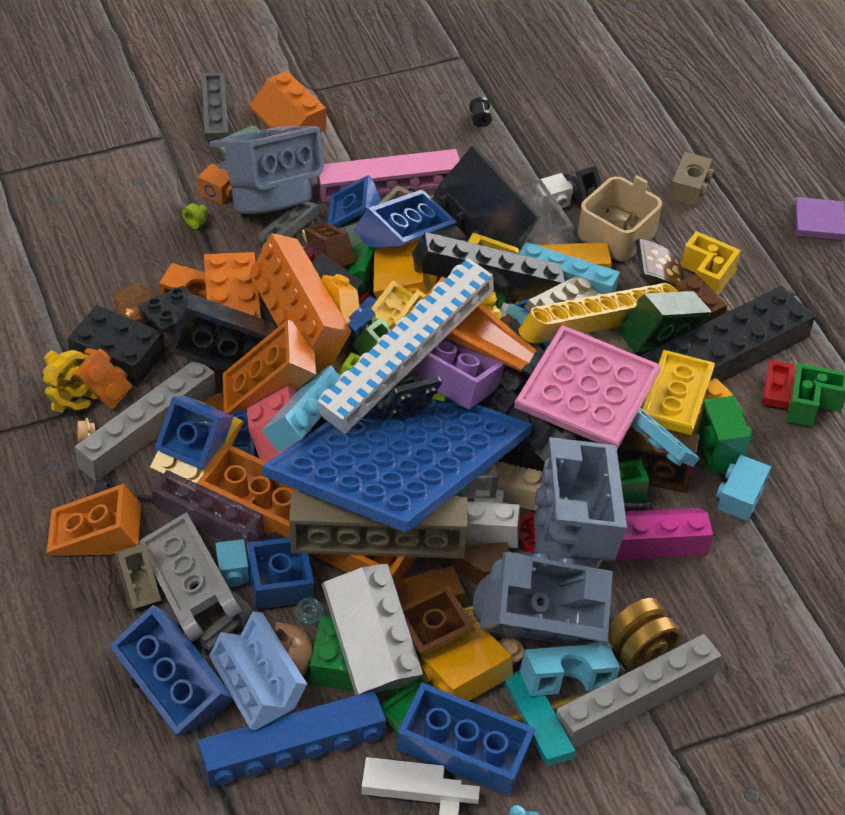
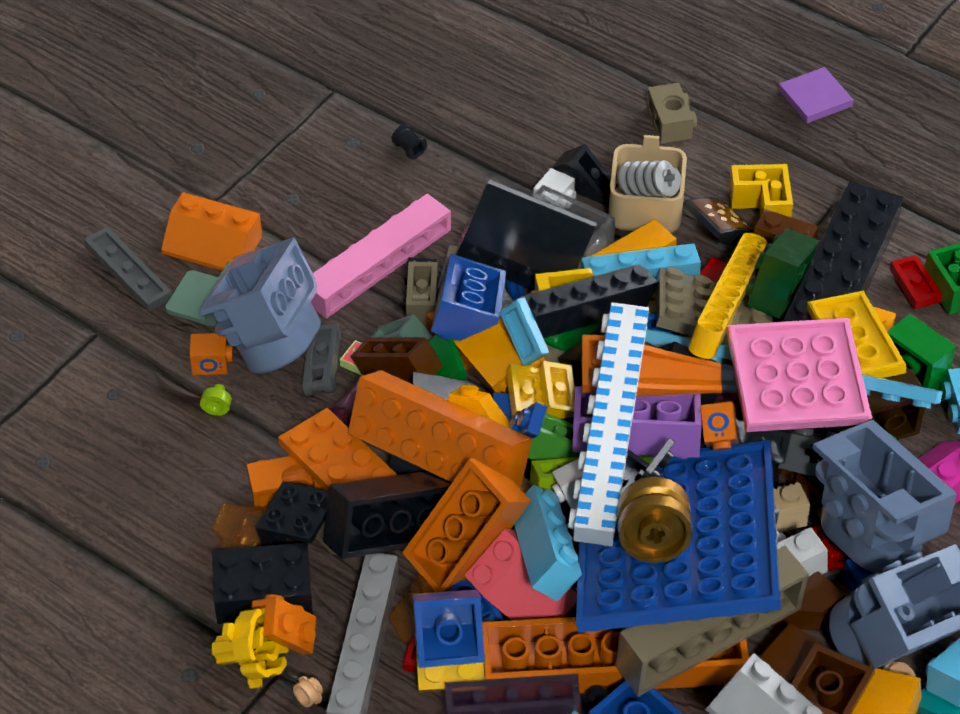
camera: 30 degrees left, 0 degrees up
blue slope [328,175,381,228] -> none
none -> medium azure tile [499,297,549,366]
none -> pearl gold wheel [617,477,692,563]
none -> light grey piece [618,160,681,197]
none -> orange brick [700,402,739,451]

